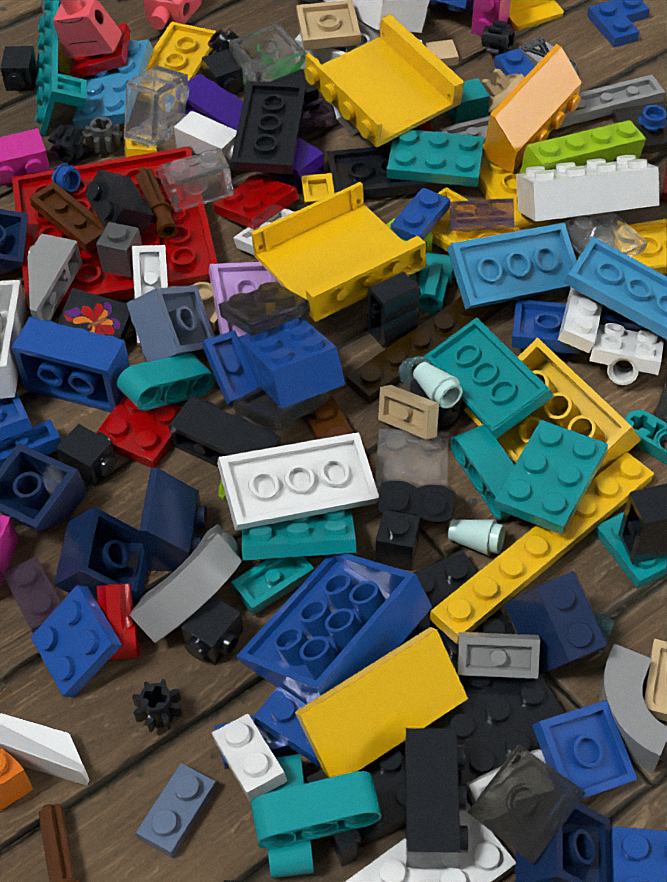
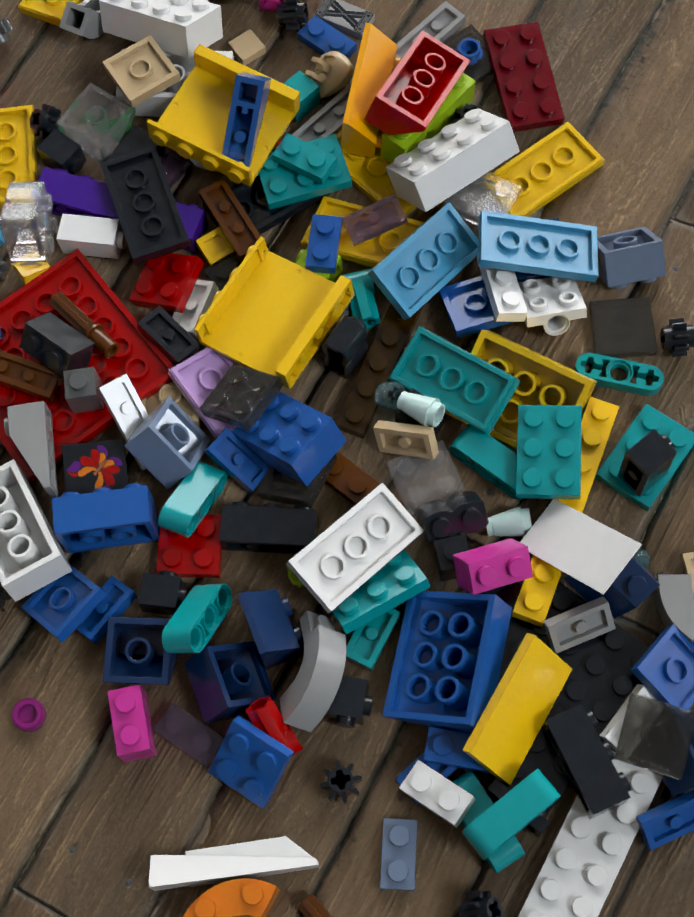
camera: 20 degrees left, 15 degrees up
clear slope [156,148,234,212] -> none
none -> black plate [137,305,200,365]
none -> teal beam [162,584,233,653]
none -> reddish brown plate [198,178,261,262]
none -> blue slope [222,72,271,168]
none -> teal plate [272,133,338,185]
none -> red slope [364,30,470,135]
none -> dark pink brick [453,538,533,595]
none -> white sticker [520,499,642,595]

